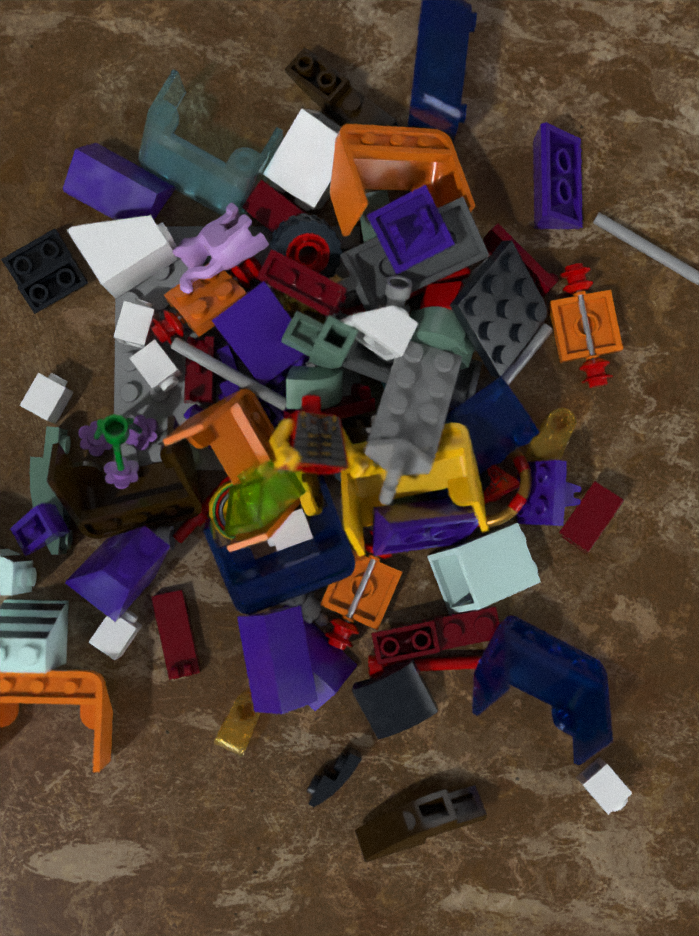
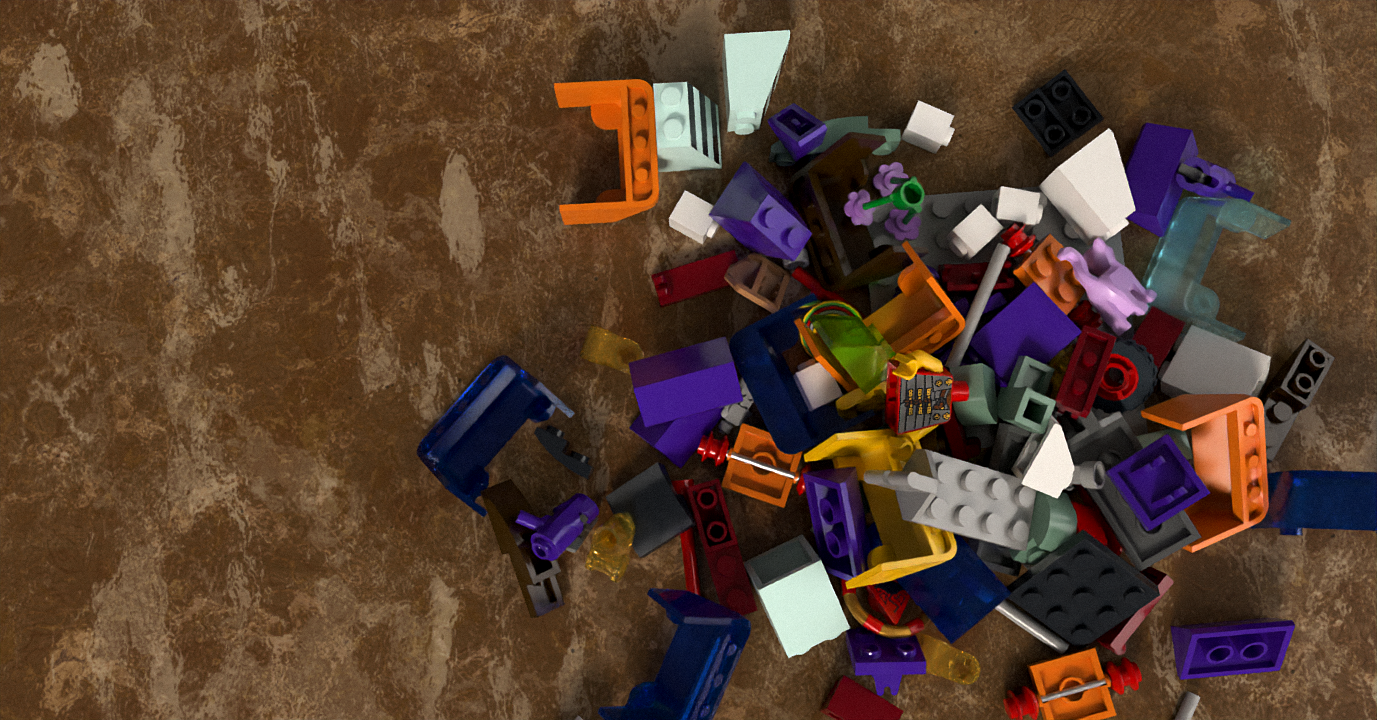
camera: 85 degrees right, 5 degrees down
none -> clear blue windscreen [417,355,575,517]
none -> dark purple piece [515,493,599,561]
none -> clear yellow piece [585,513,635,583]
none -> medium nougat slope [724,252,791,315]
none -> dark purple piece [1176,157,1255,204]

